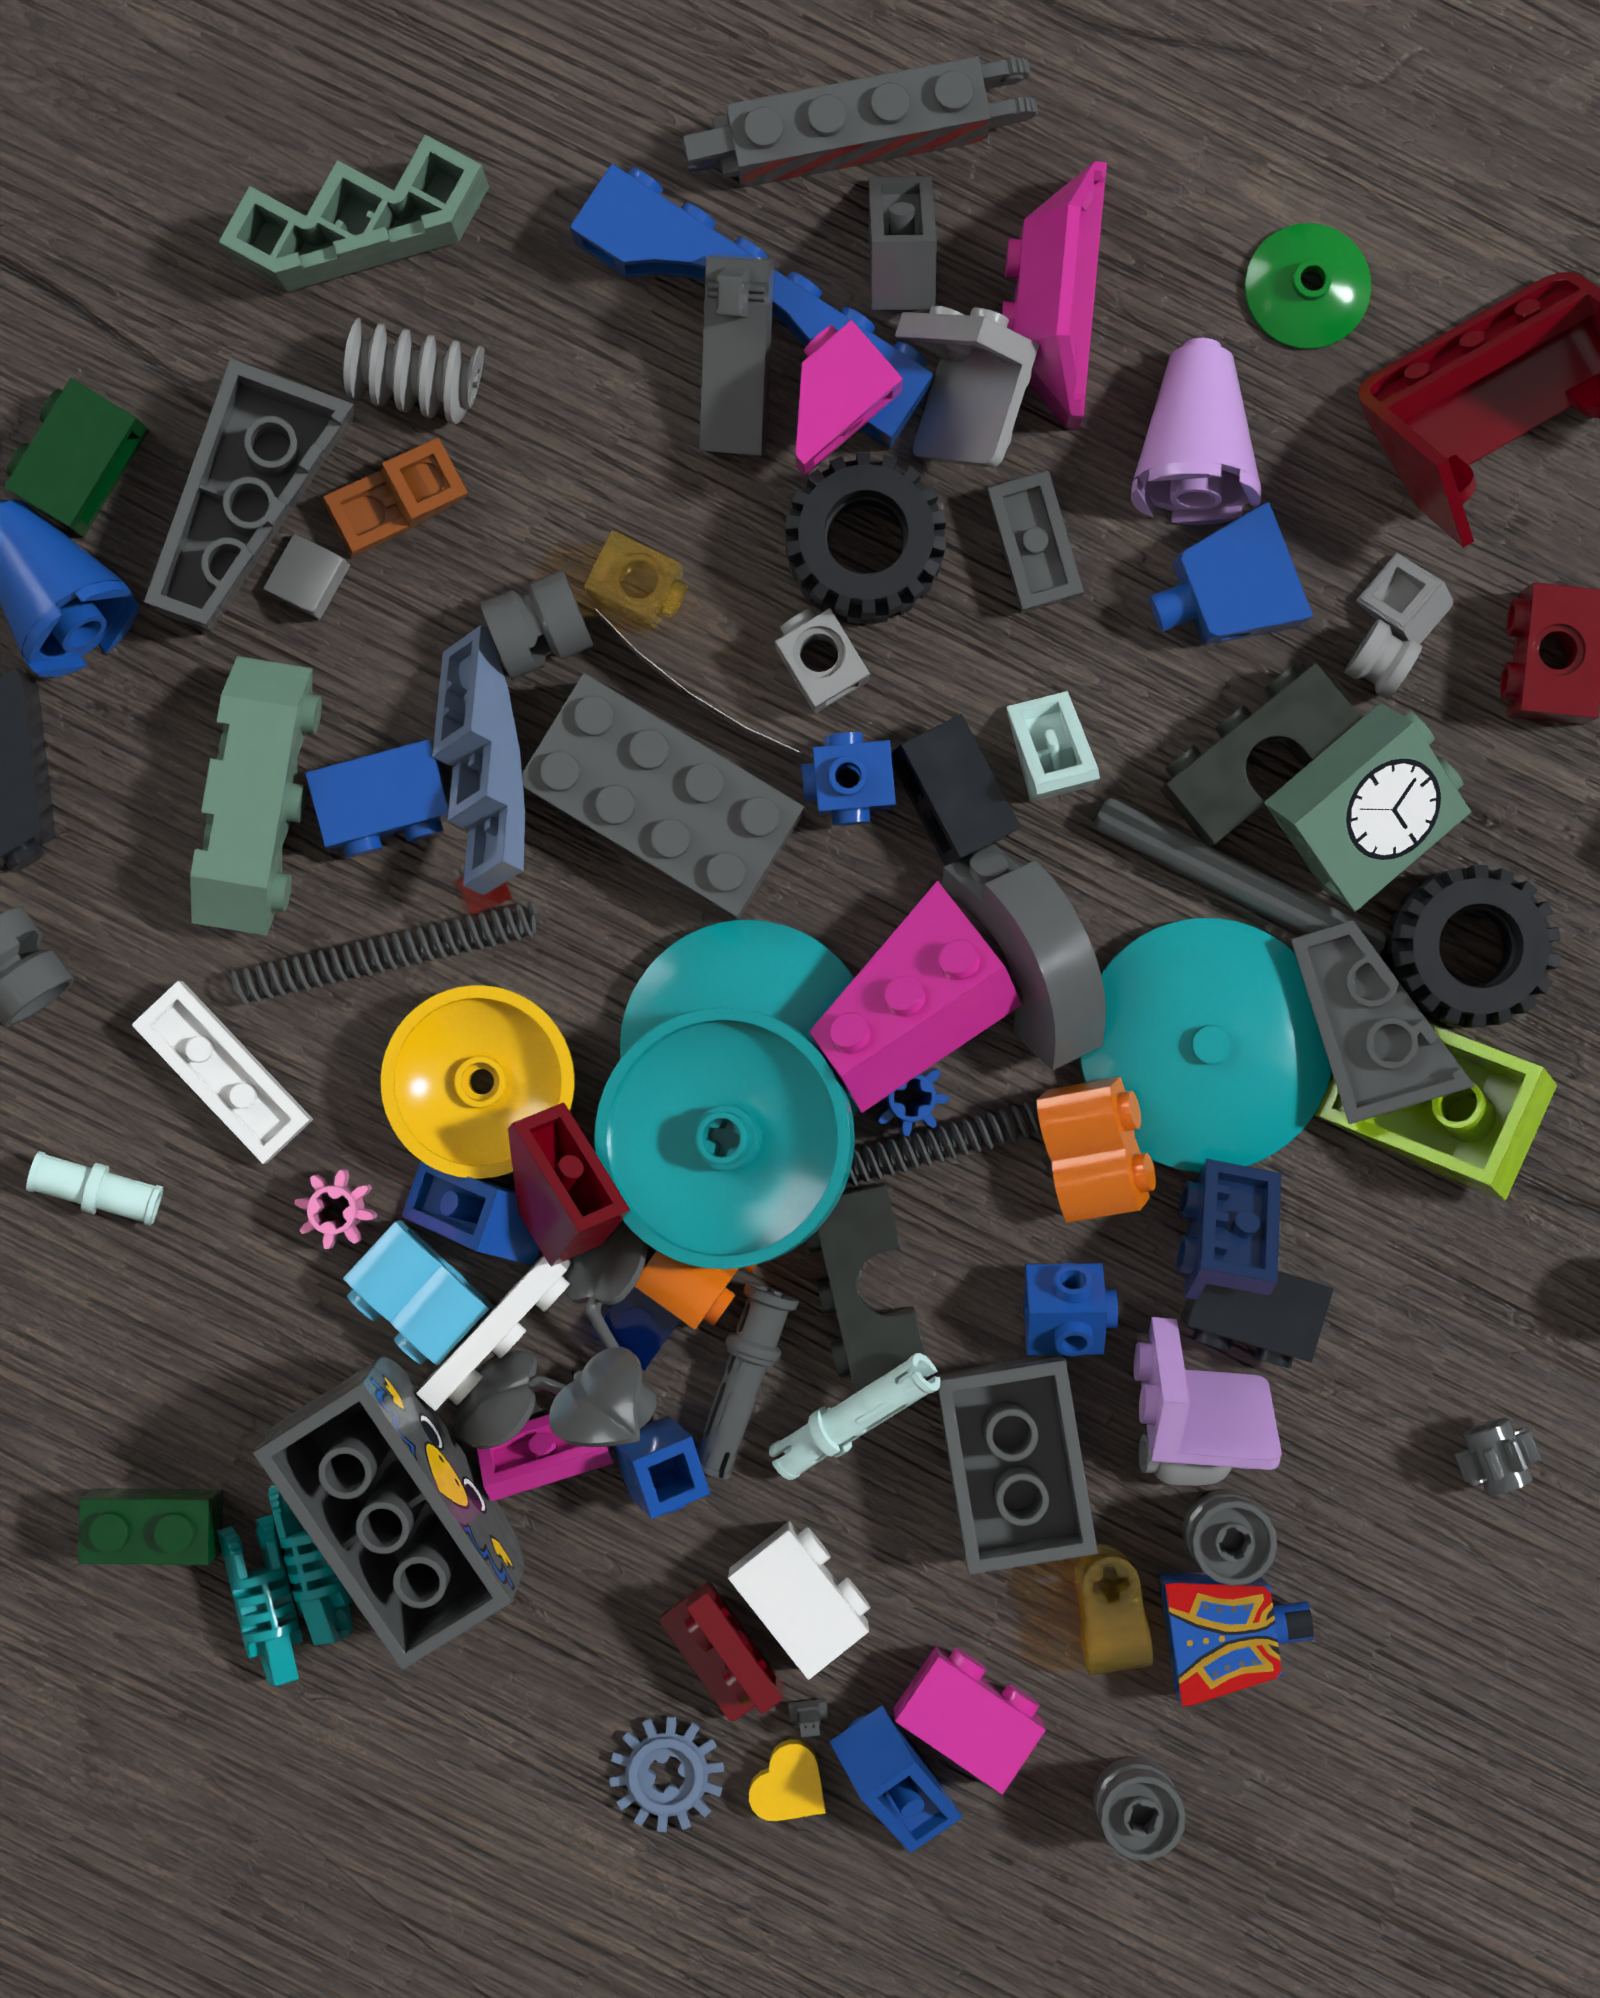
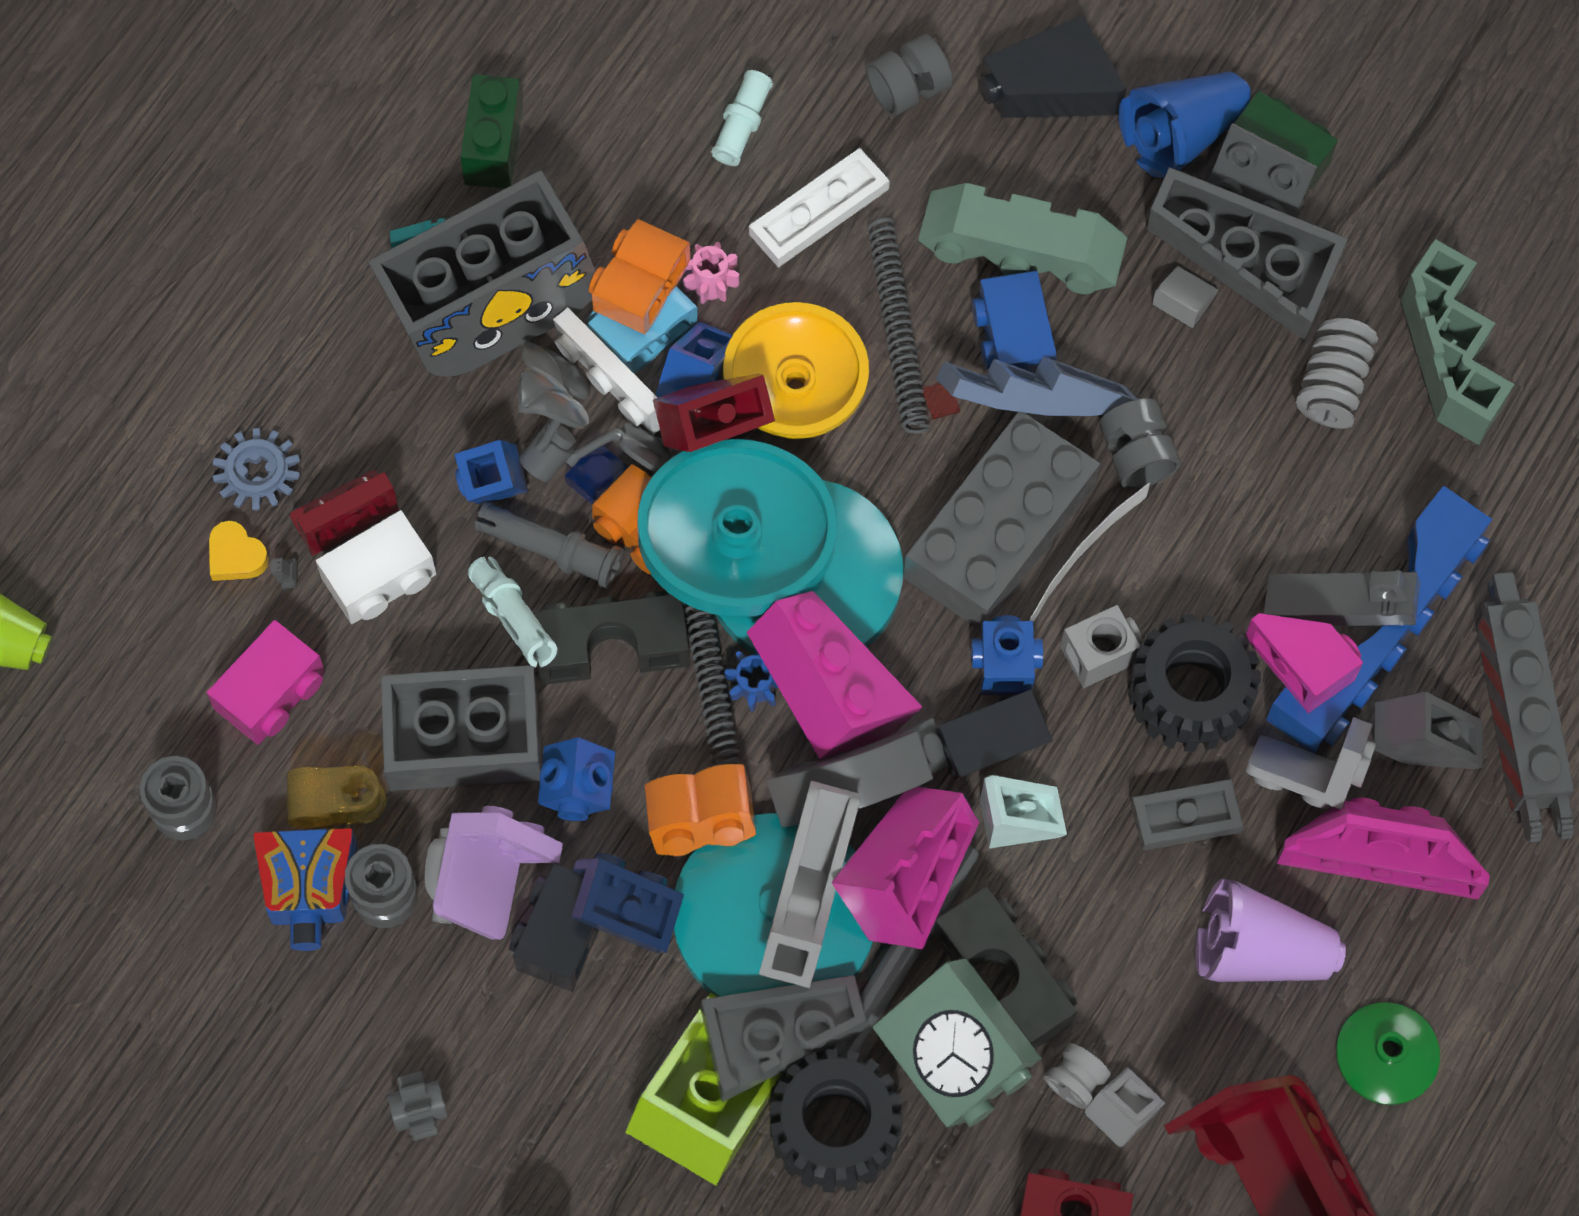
camera: 90 degrees right, 20 degrees down
teal hinge [217,1515,303,1686] -> none
dark orange slope [322,437,468,559] -> none
dark pink plate [477,1414,614,1502] -> none
clear yellow brick [584,530,688,630] -> none
blue slope [830,1705,963,1854] -> none
blue torso [1149,502,1313,645] -> none
none -> orange brick [589,219,690,335]
none -> light grey arch [759,781,861,988]
none -> dark pink wedge [831,787,979,949]
none -> dark grey hinge [1208,123,1317,218]

